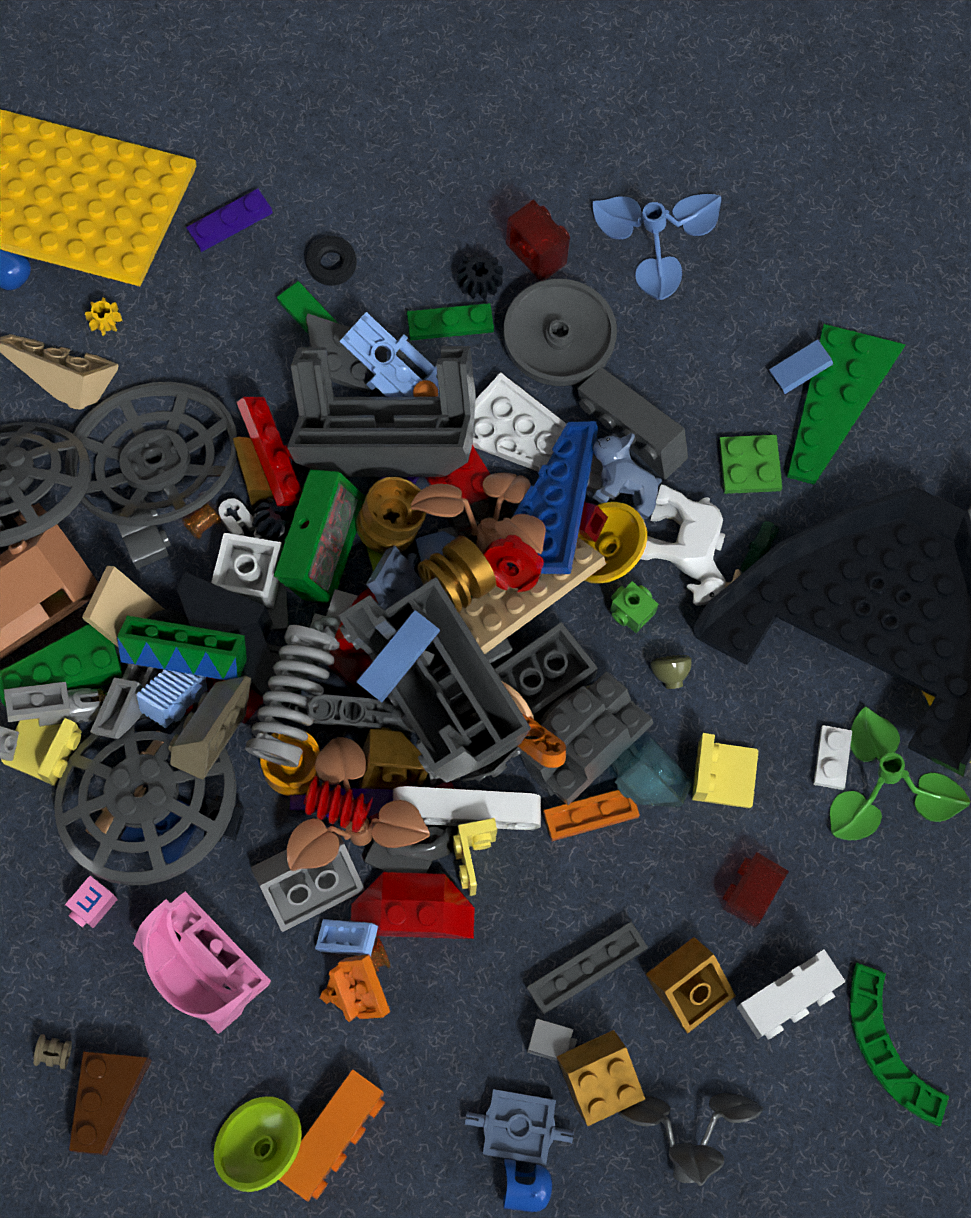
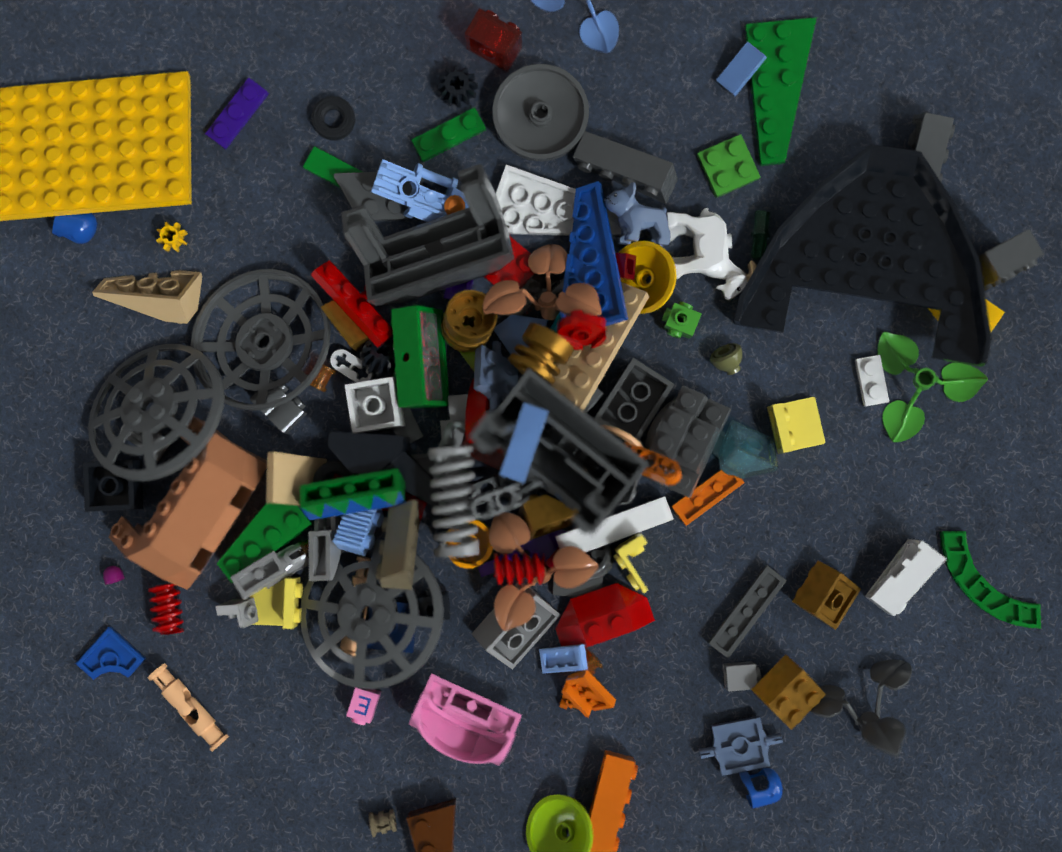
camera: 20 degrees left, 15 degrees up
clear red brick [722,852,789,928] -> none

